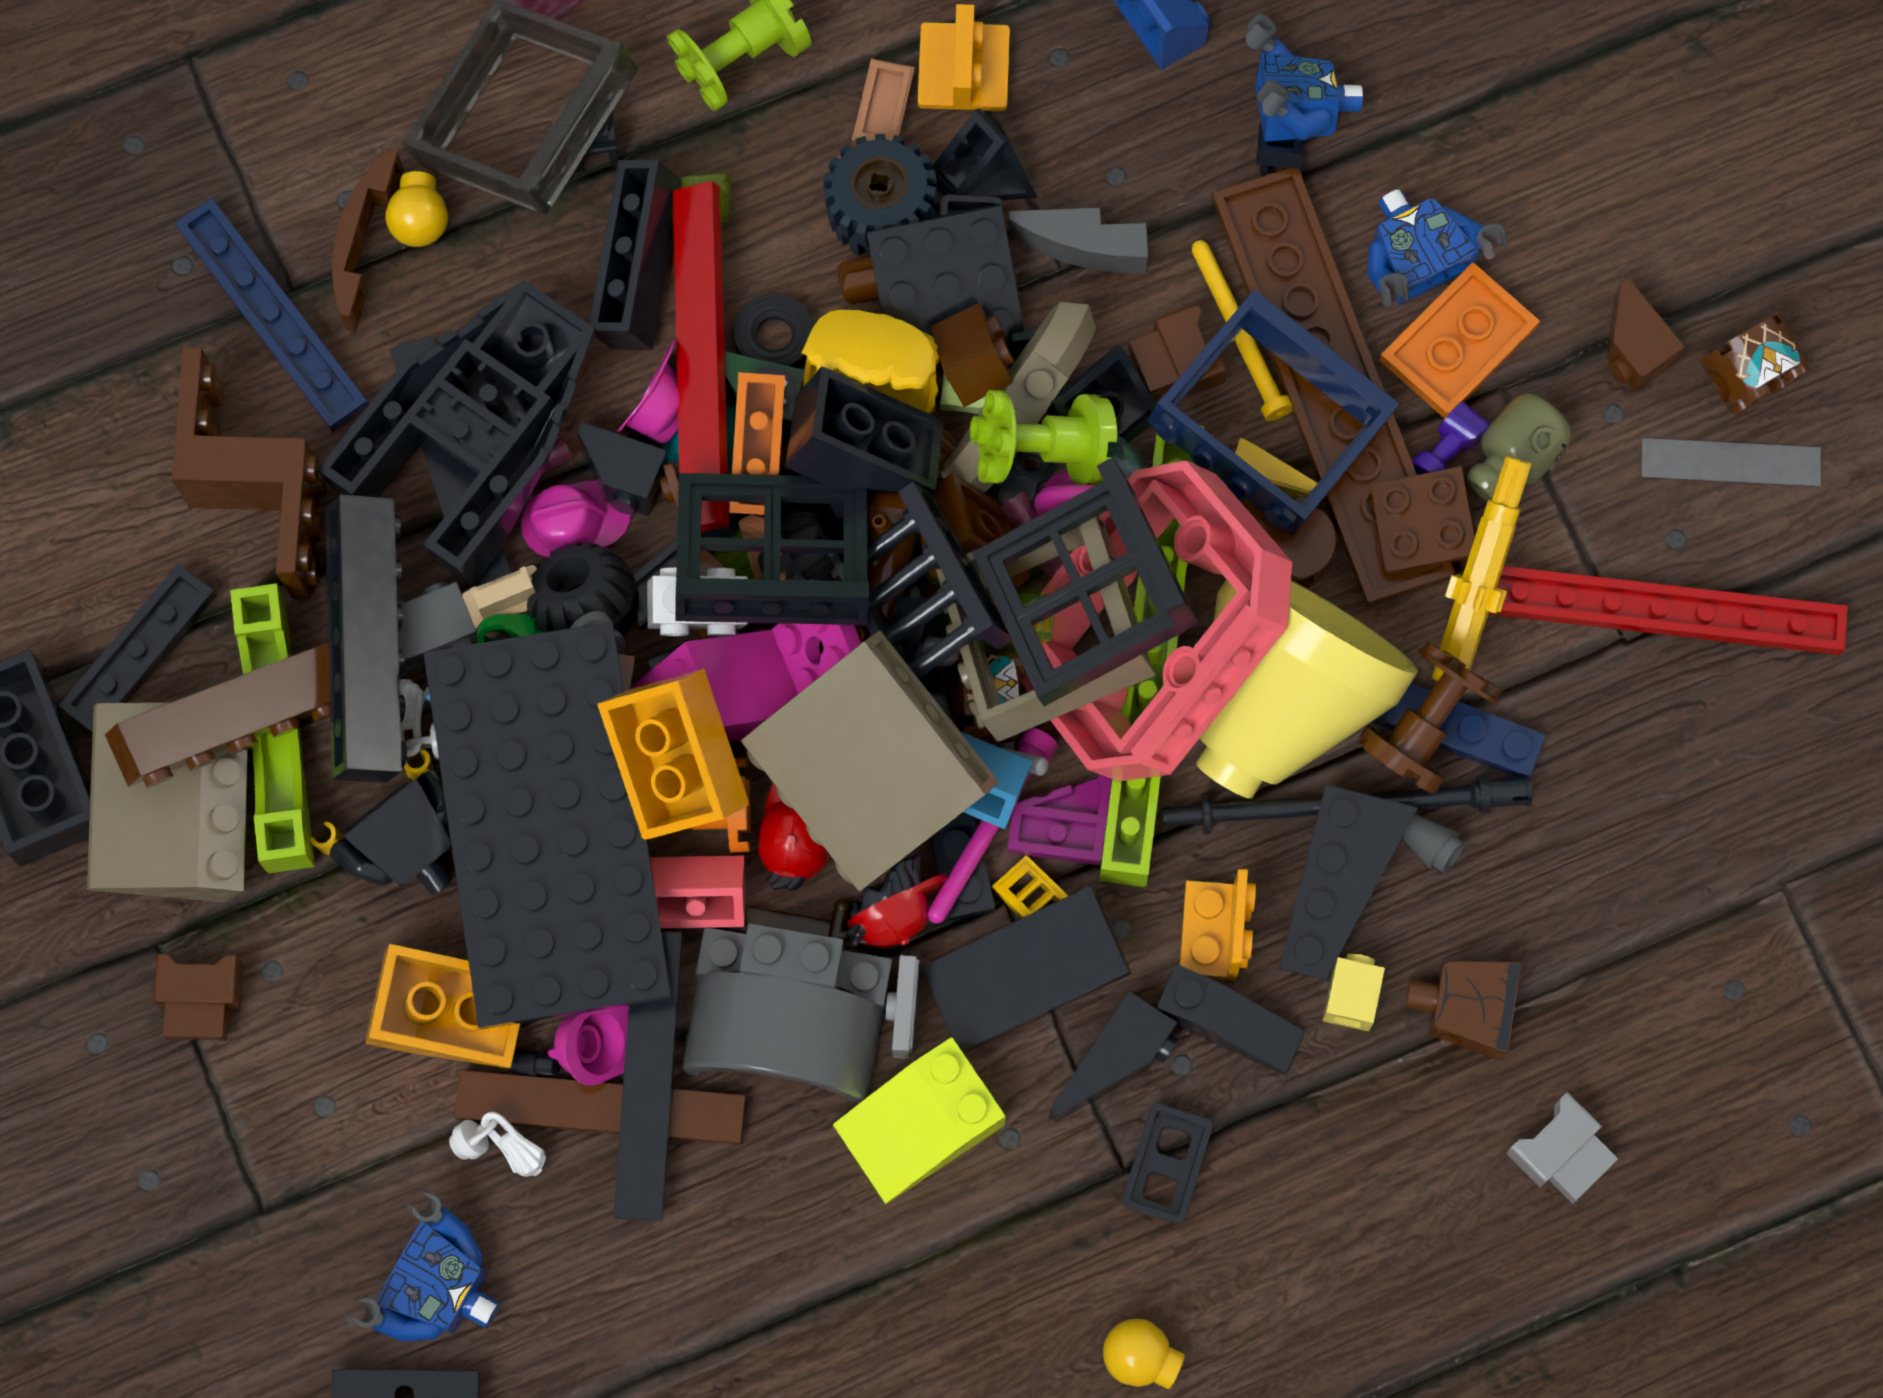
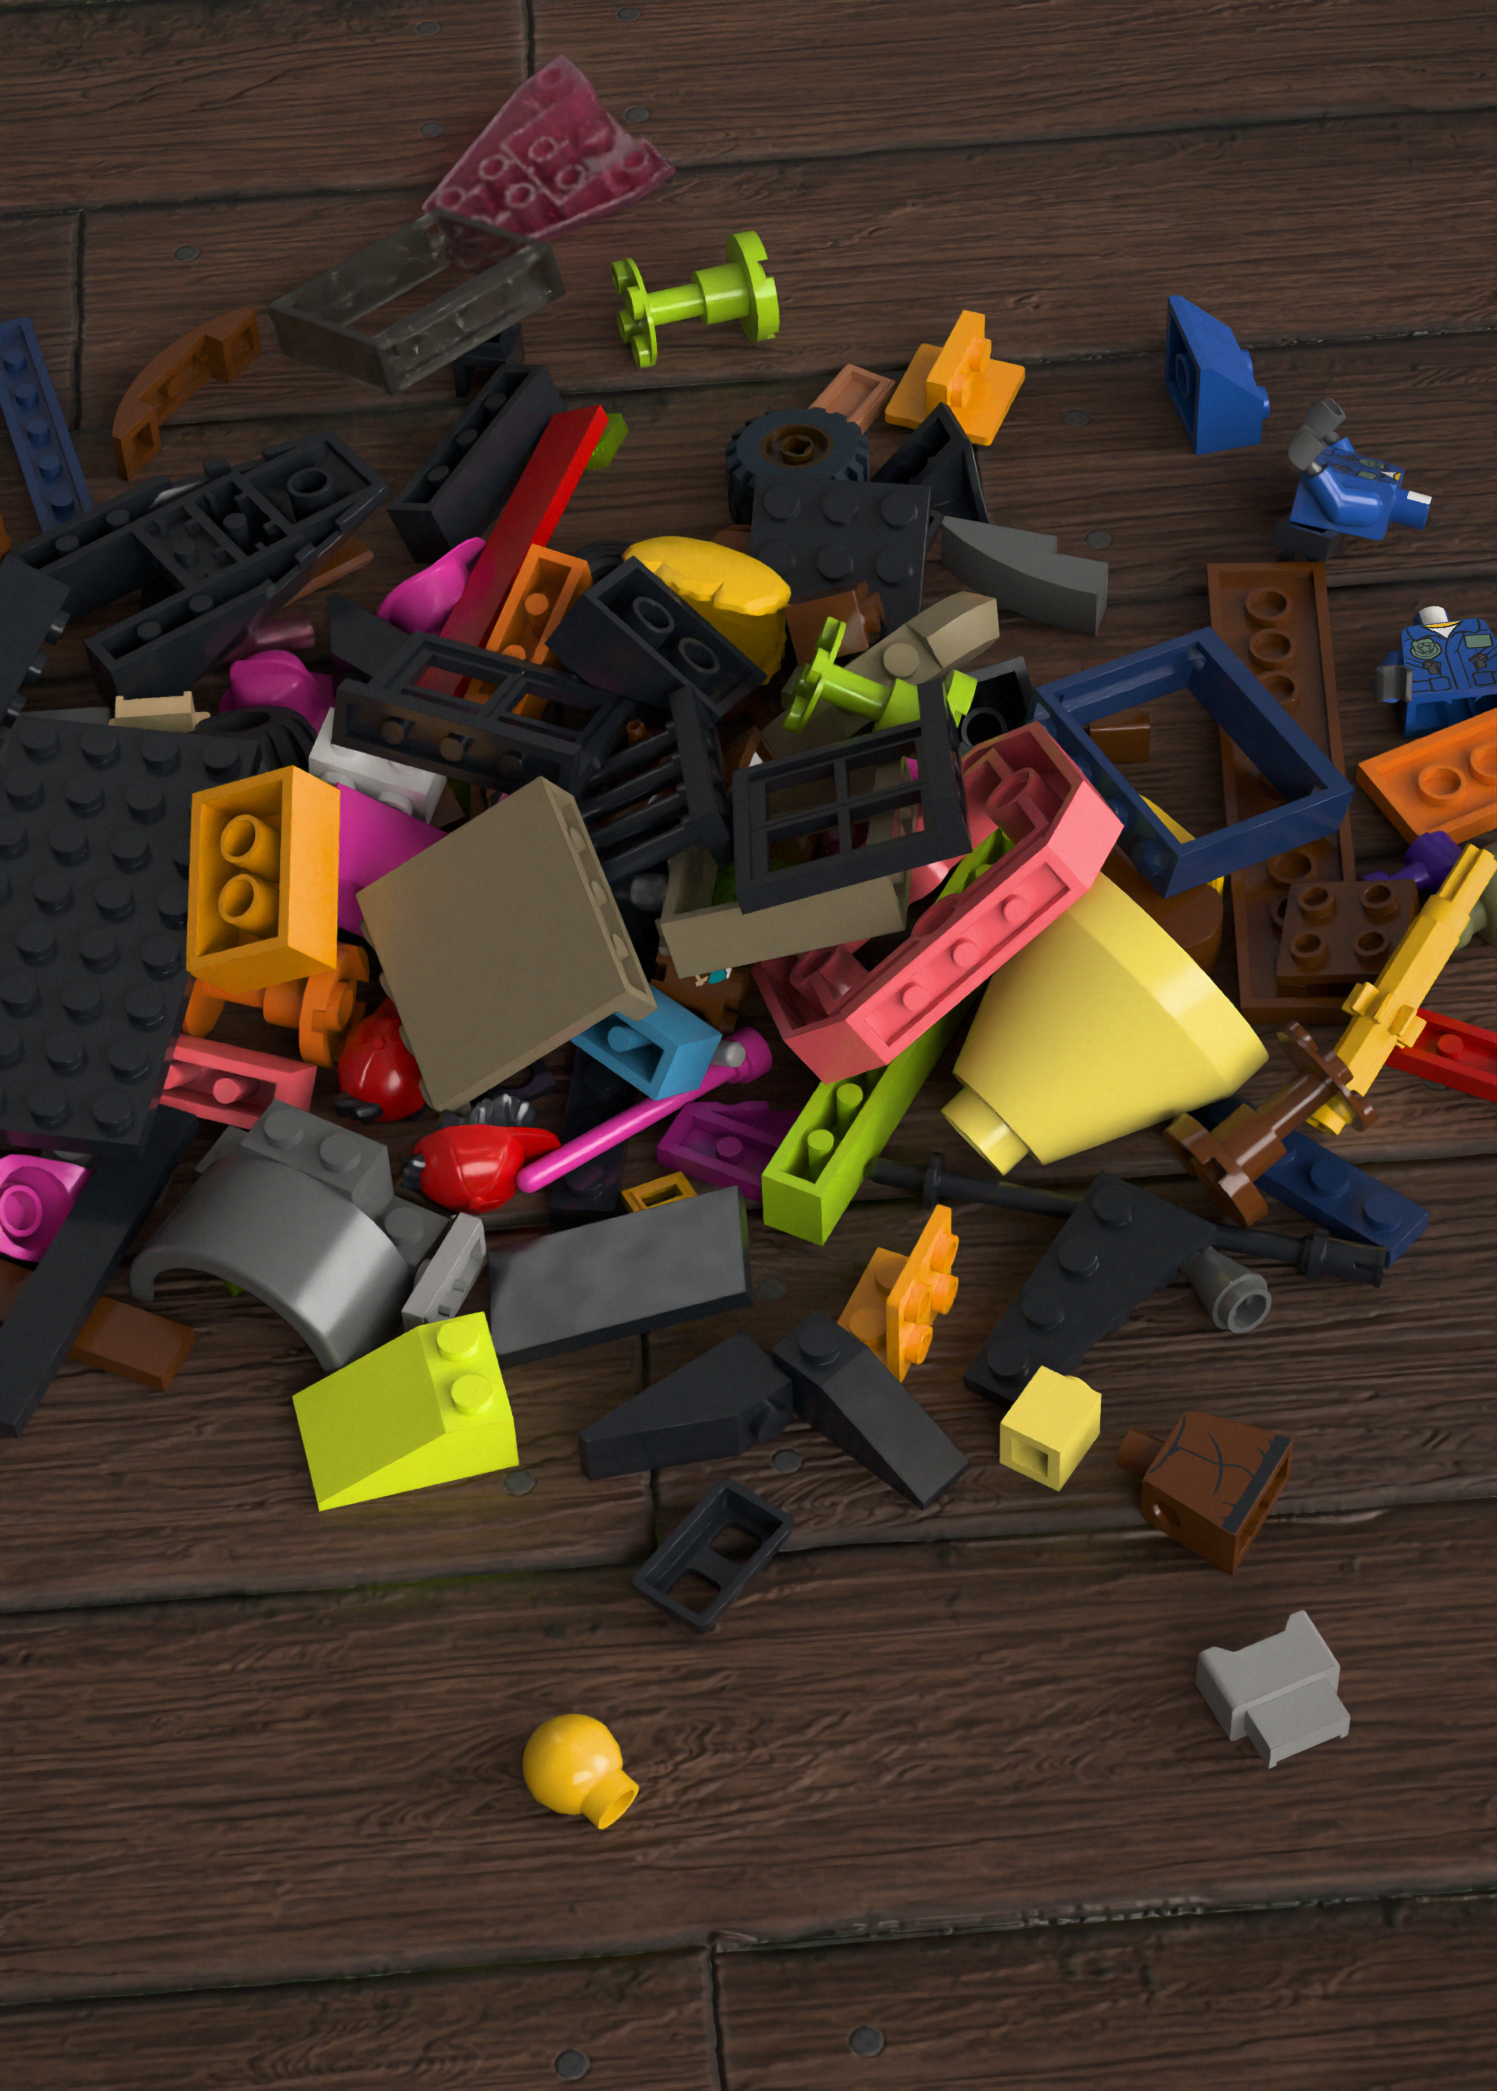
camera: 20 degrees right, 25 degrees down
yellow piece [385,171,448,247] -> none
yellow bar [1192,240,1293,422] -> none

